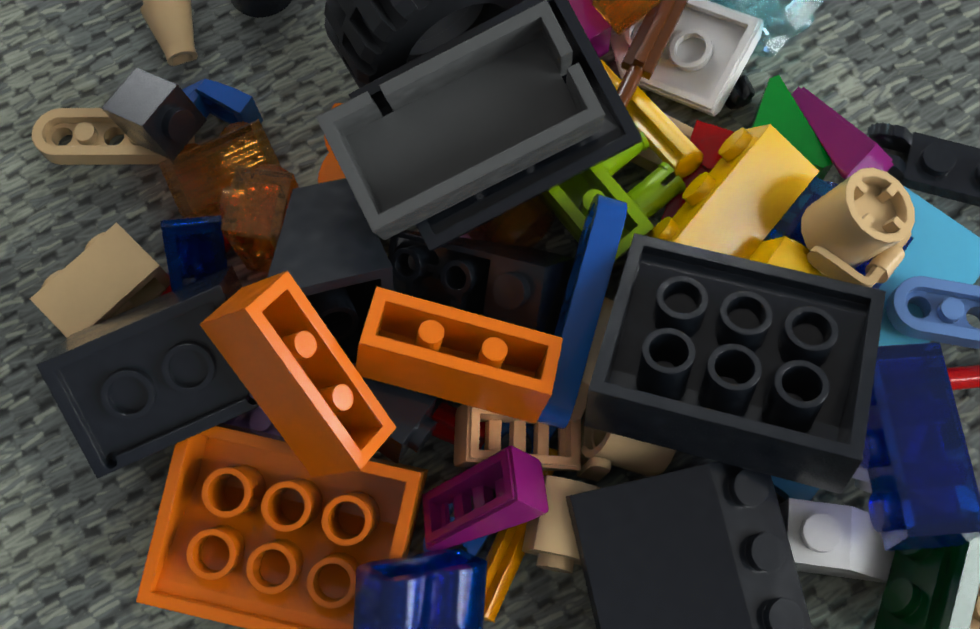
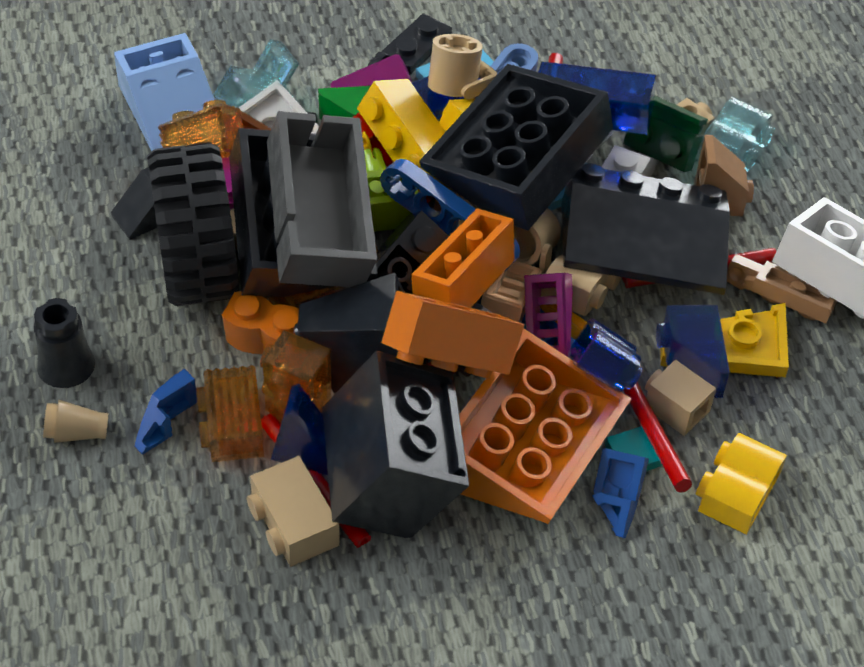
camera: 80 degrees left, 20 degrees down
tan plate [32,108,195,165] -> none
black brick [102,68,207,161] -> none

